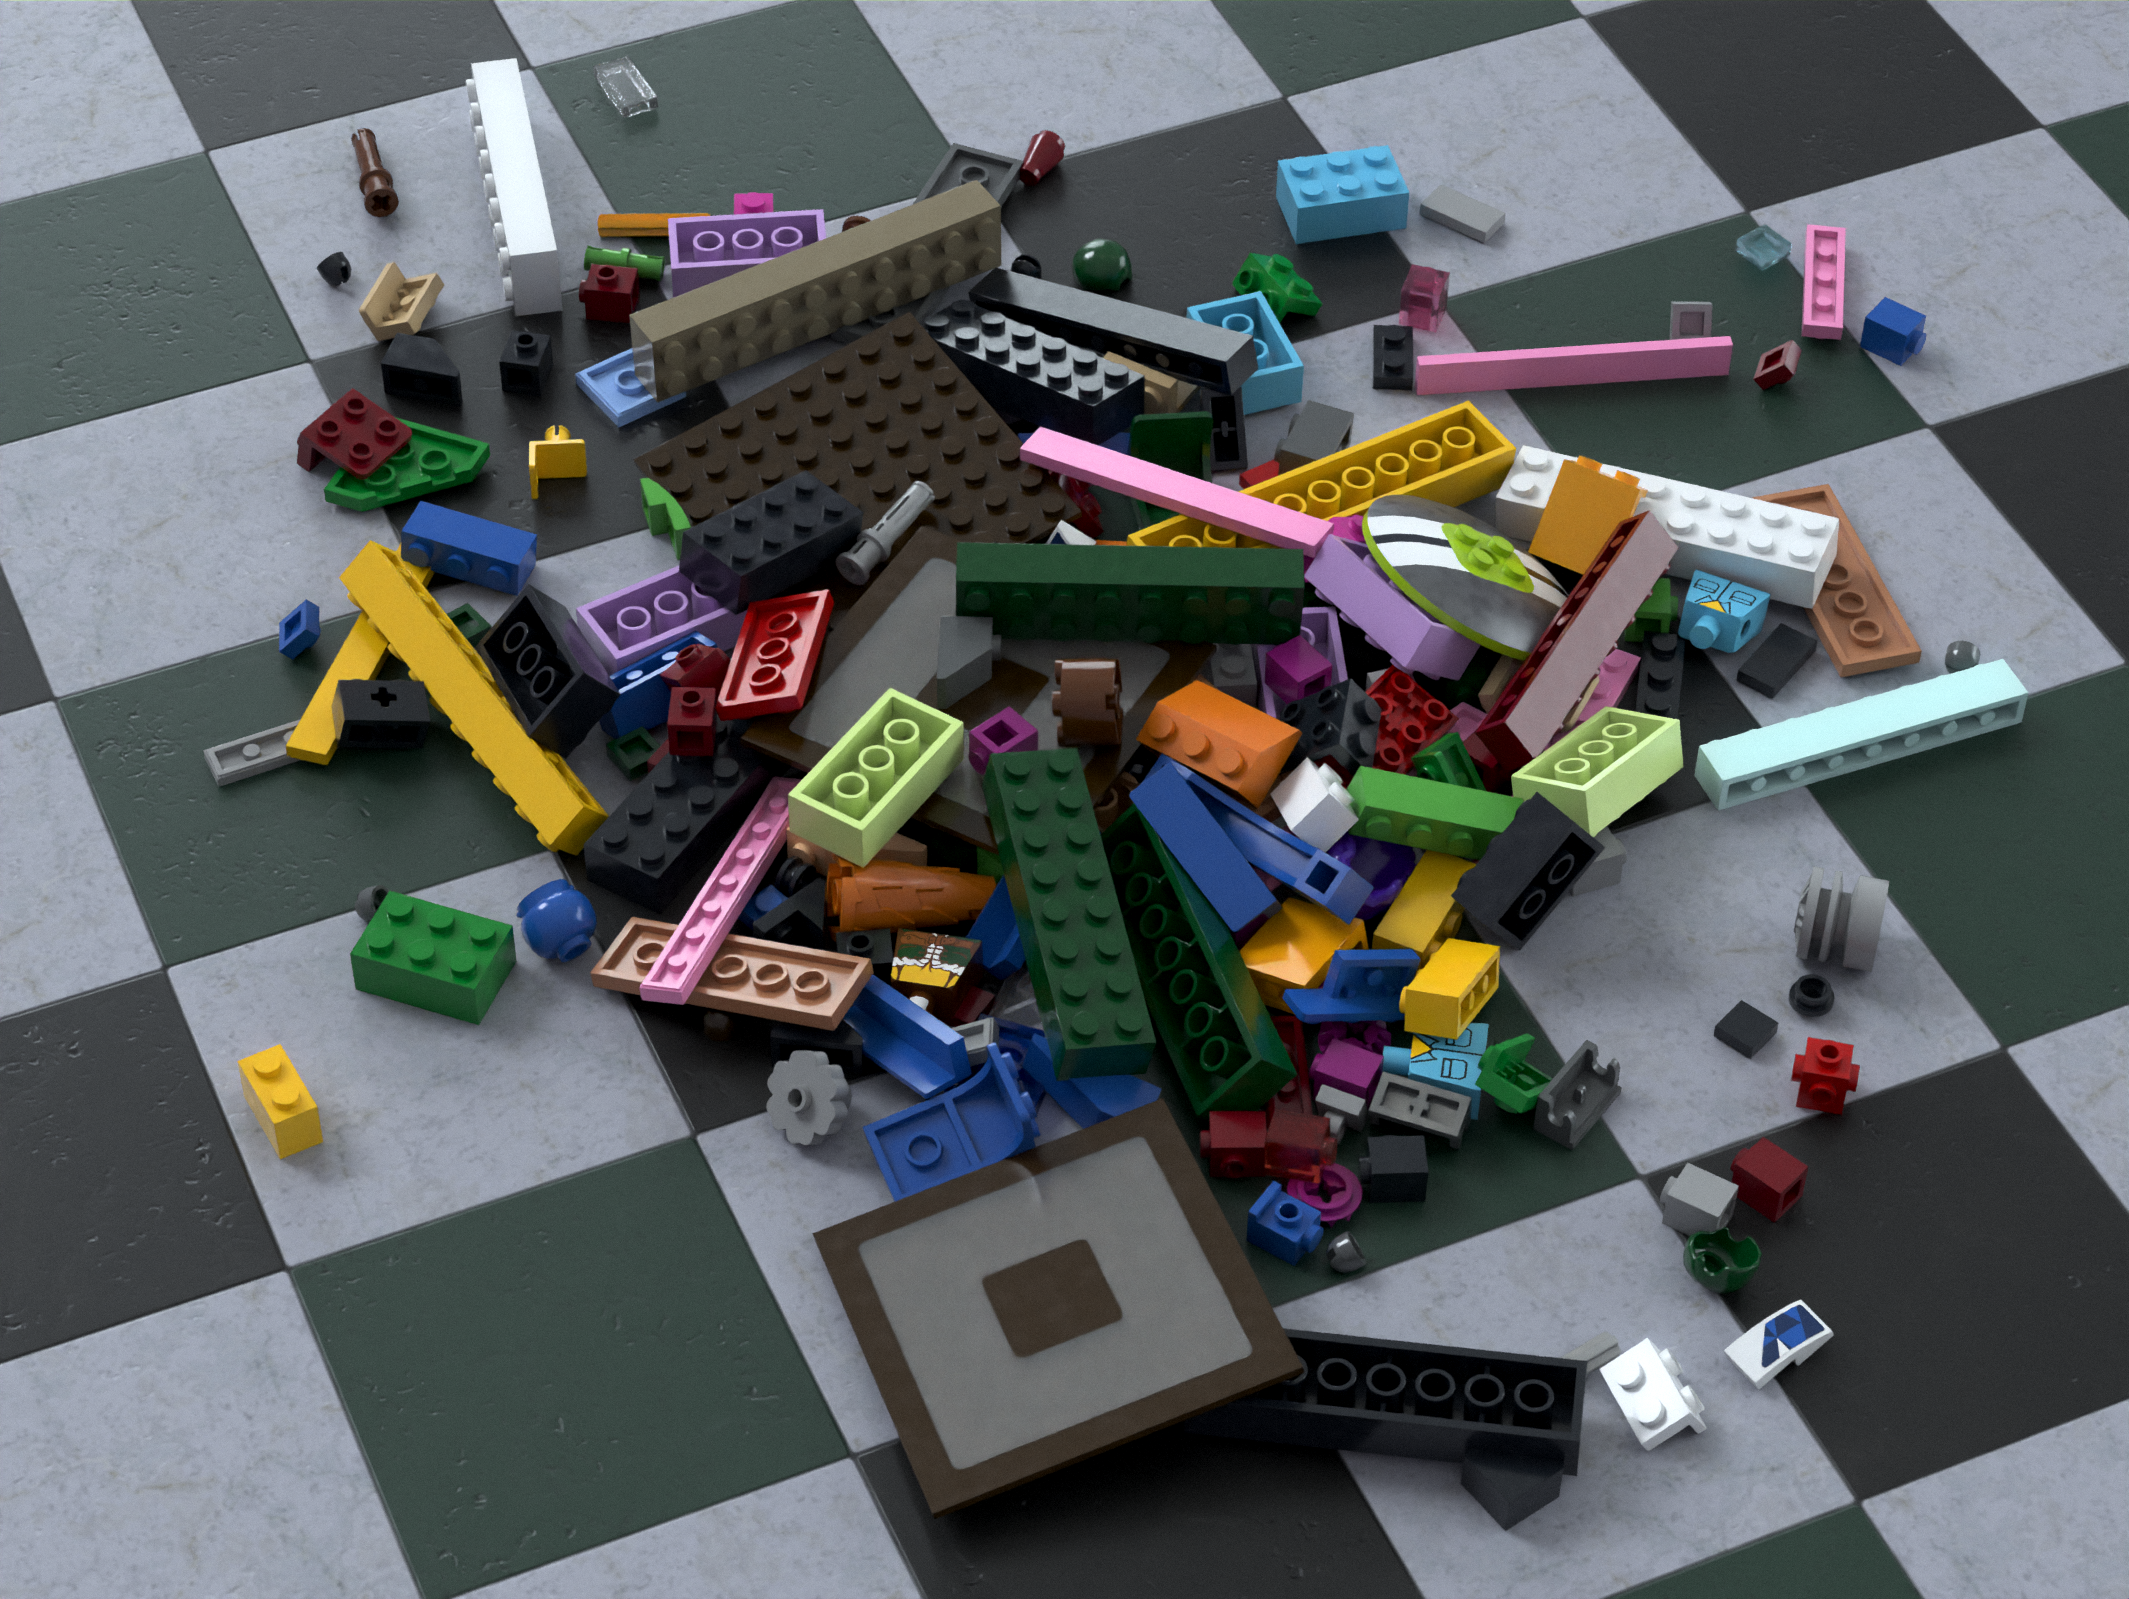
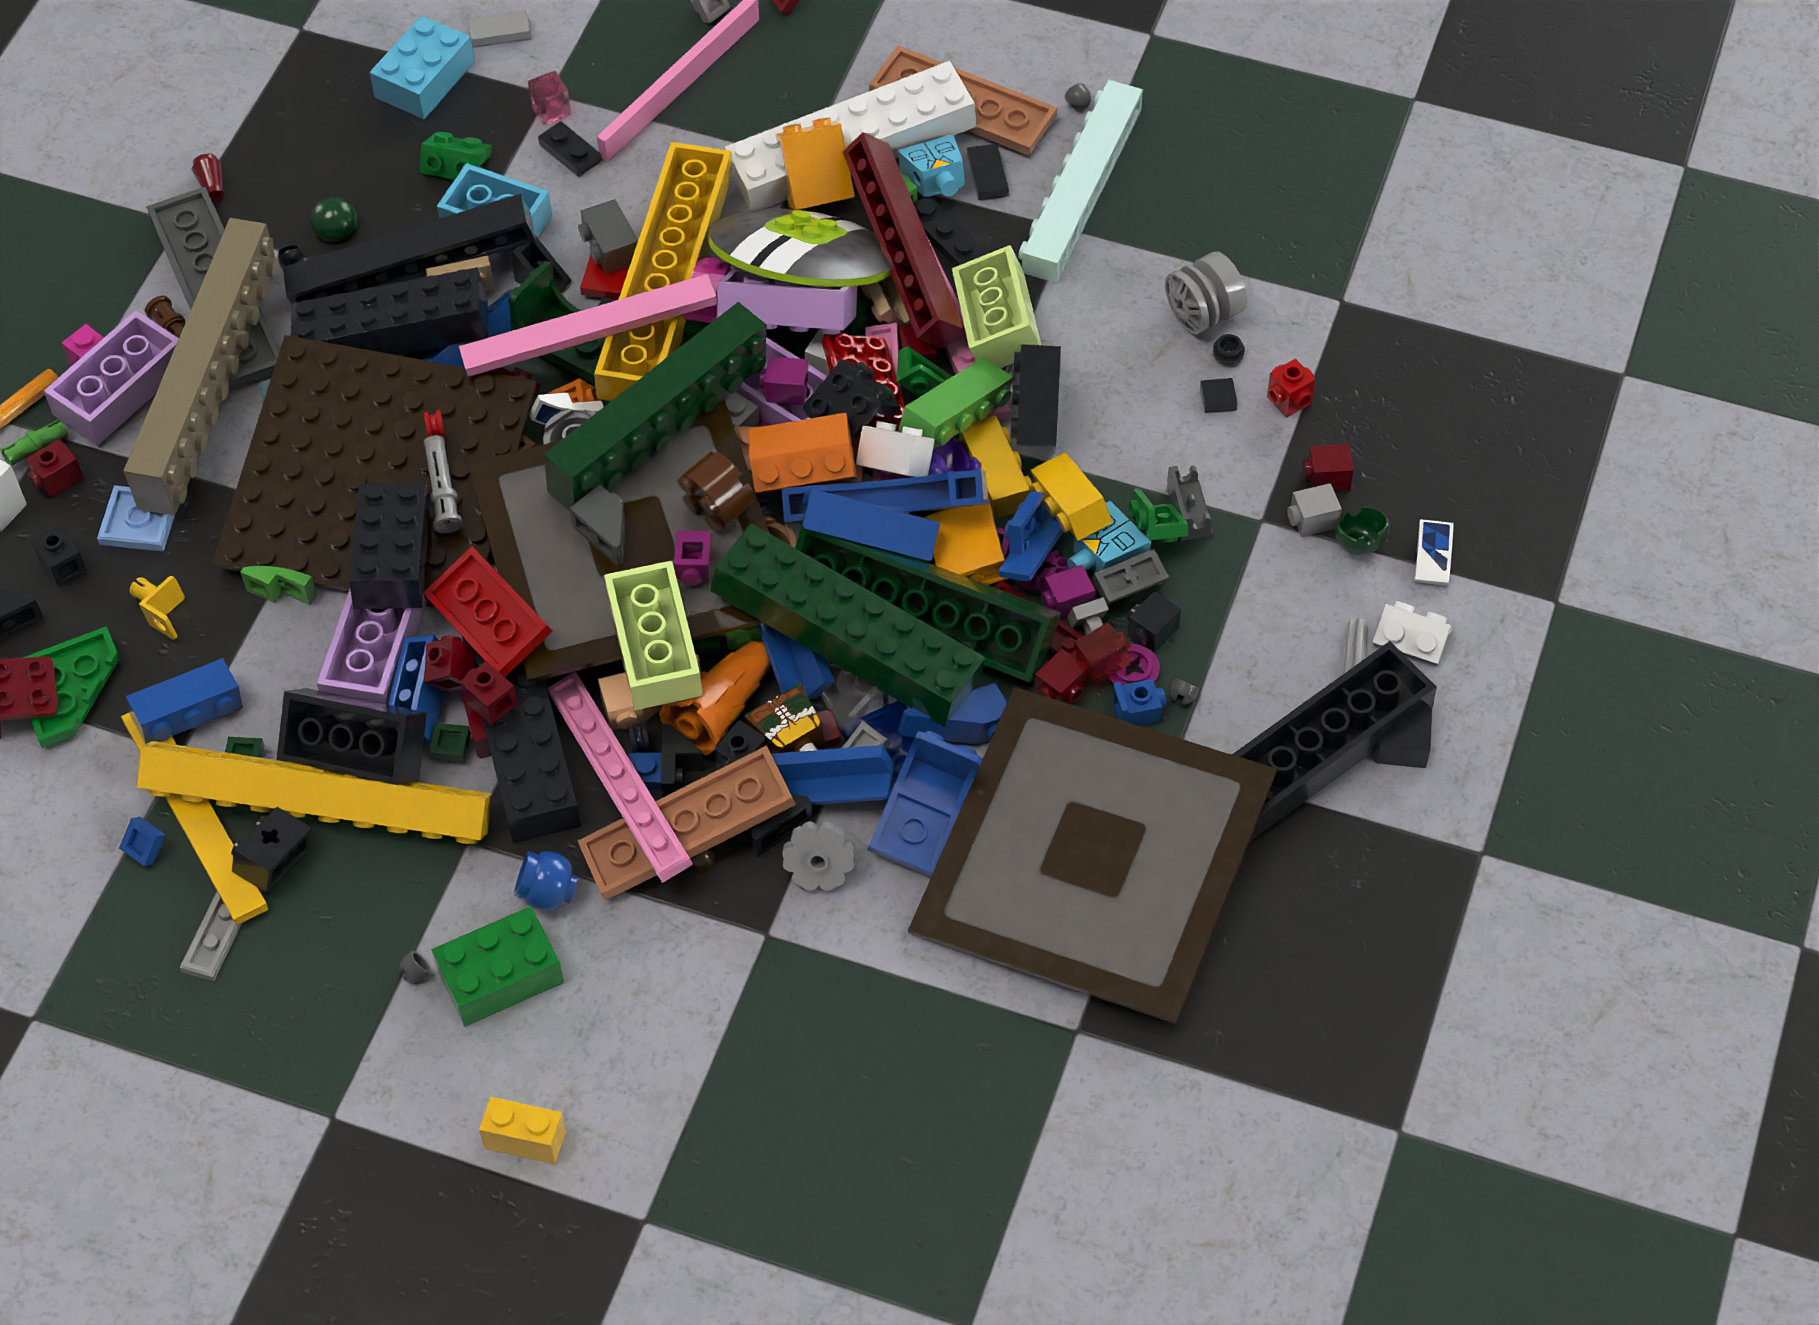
camera: 45 degrees left, 10 degrees up
none -> red bush [424,409,446,439]

